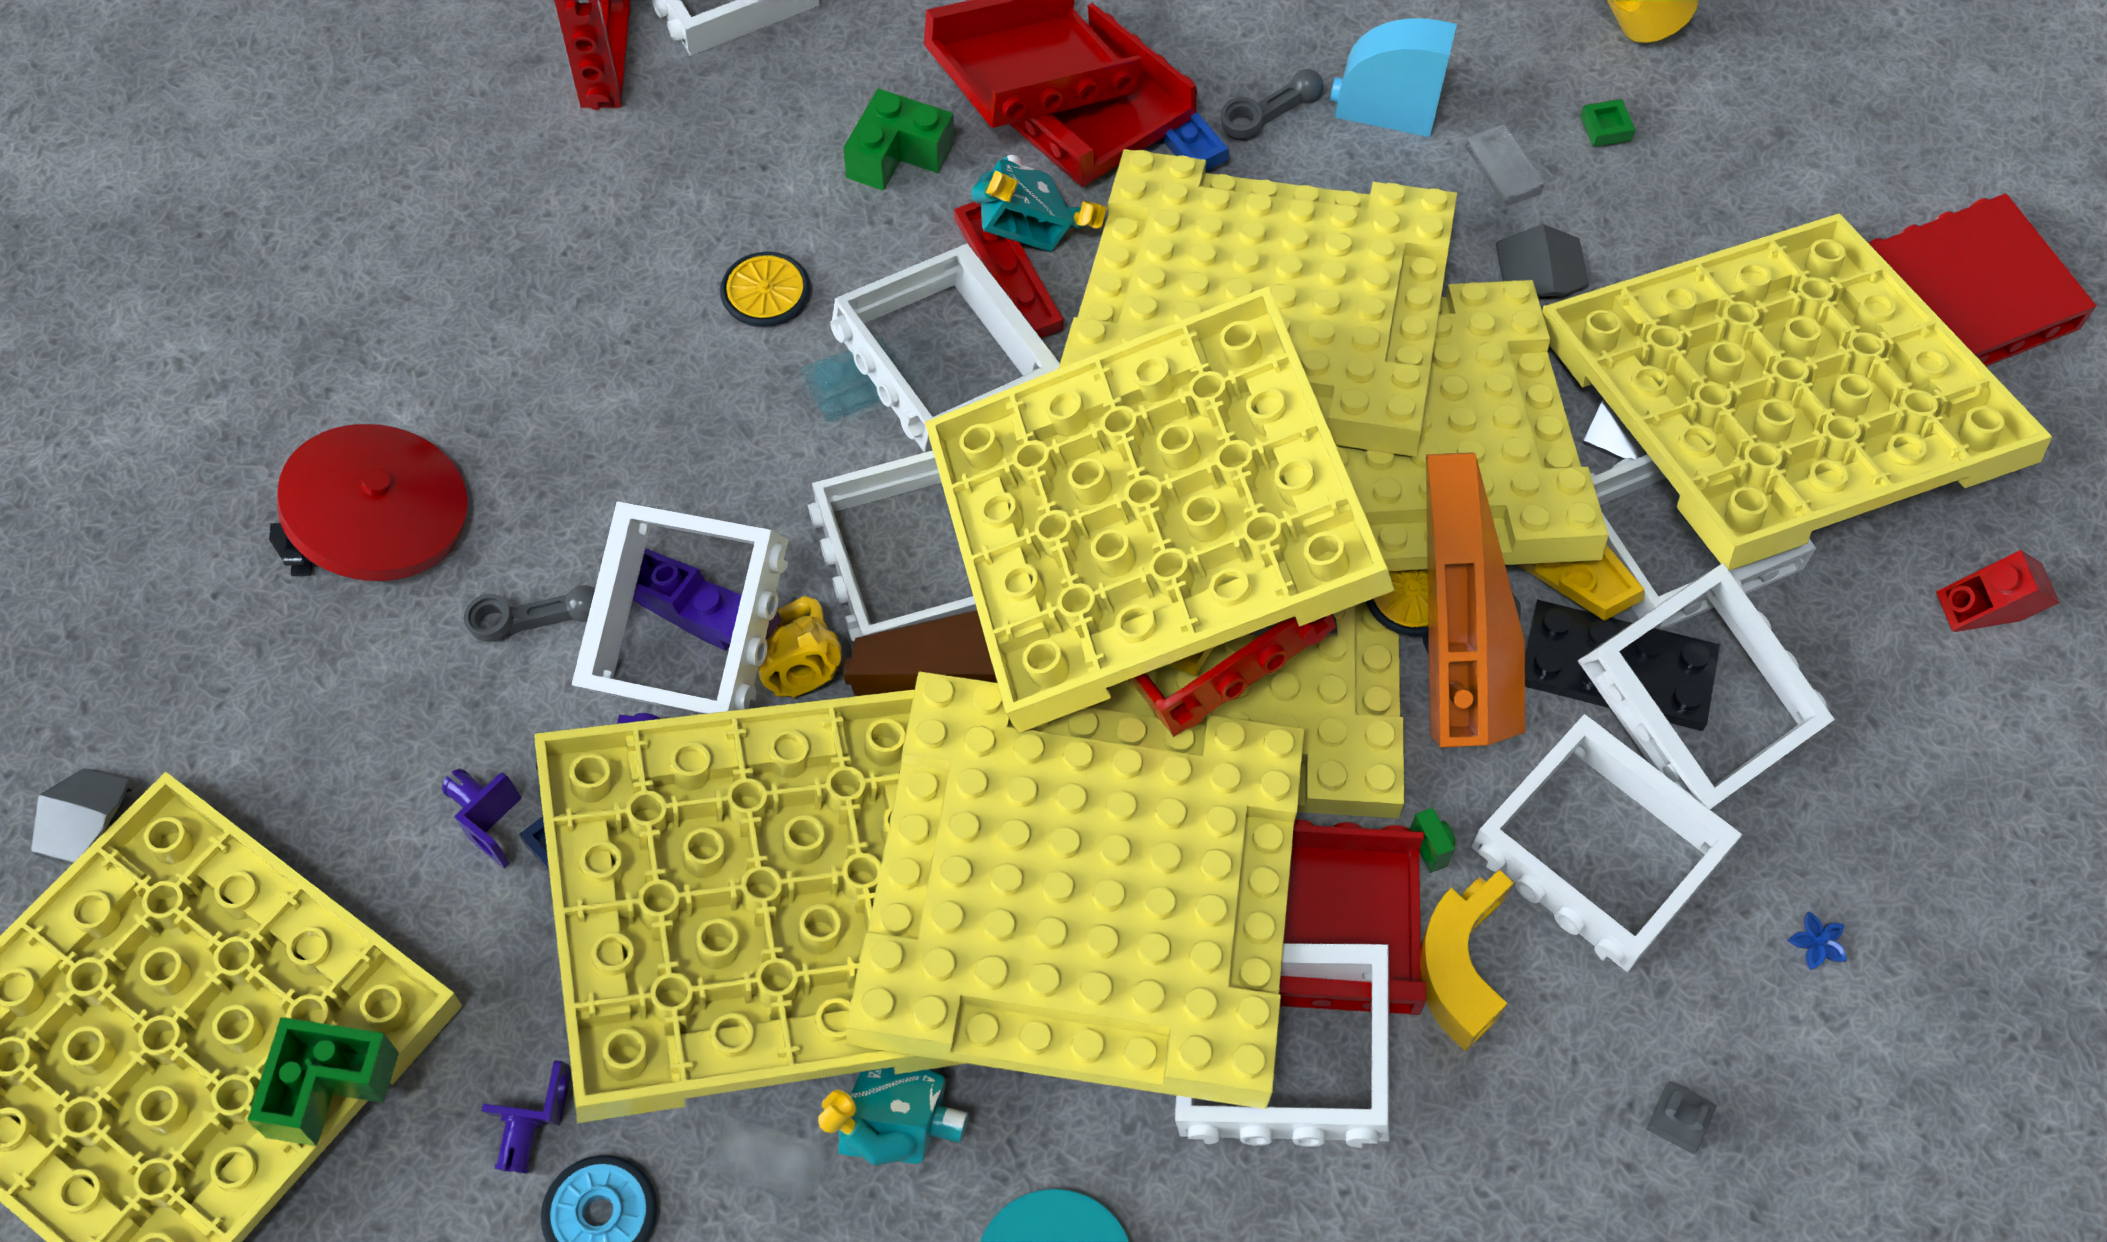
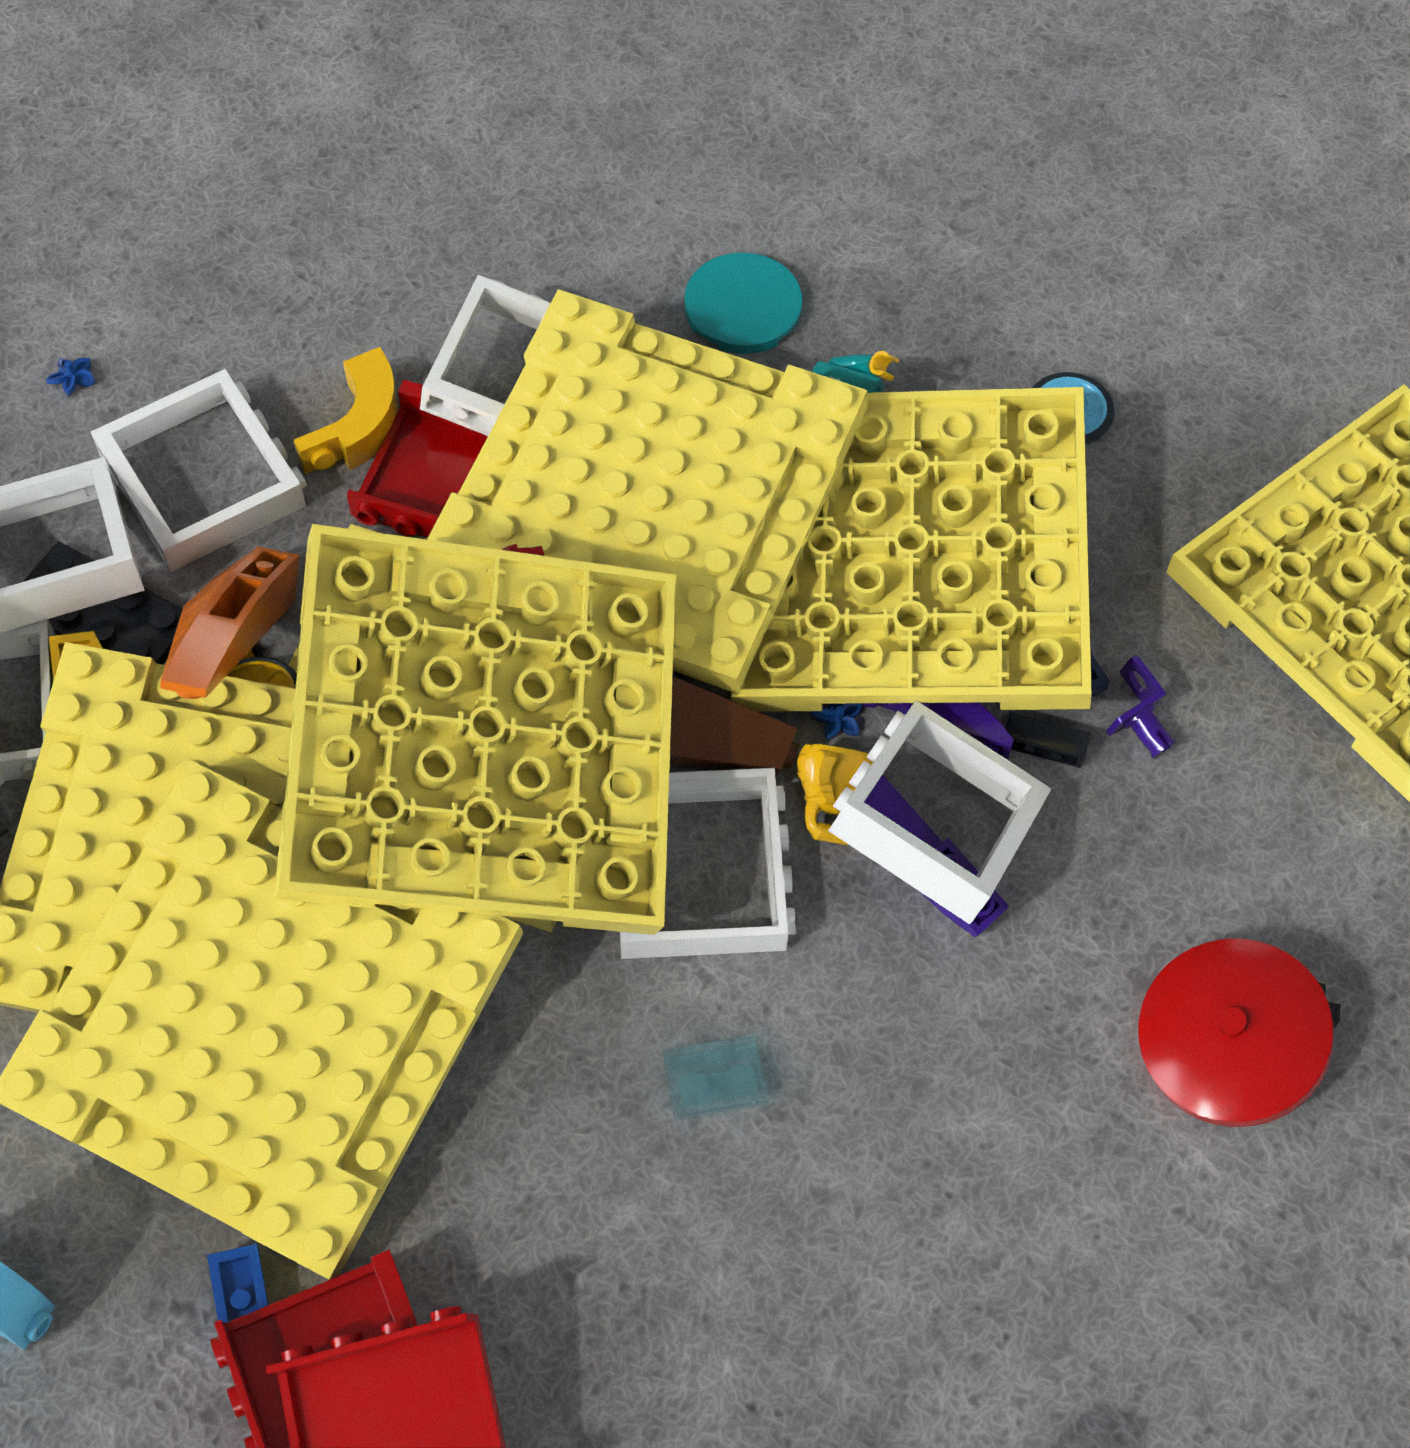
camera: 165 degrees left, 0 degrees up
green brick [247,1017,399,1146] -> none
dark grey piece [464,585,595,642] -> none
dark purple bracket [481,1060,571,1174] -> none
yellow wheel [720,251,810,327] -> none
white window [830,244,1060,453] -> none
green brick [843,88,955,191] -> none
red plate [954,202,1064,338] -> none
teal torso [971,155,1107,252] -> none
dark grey piece [1221,69,1323,140] -> none
green plate [1410,807,1456,873] -> none
dark grey tile [1646,1081,1717,1154] -> none

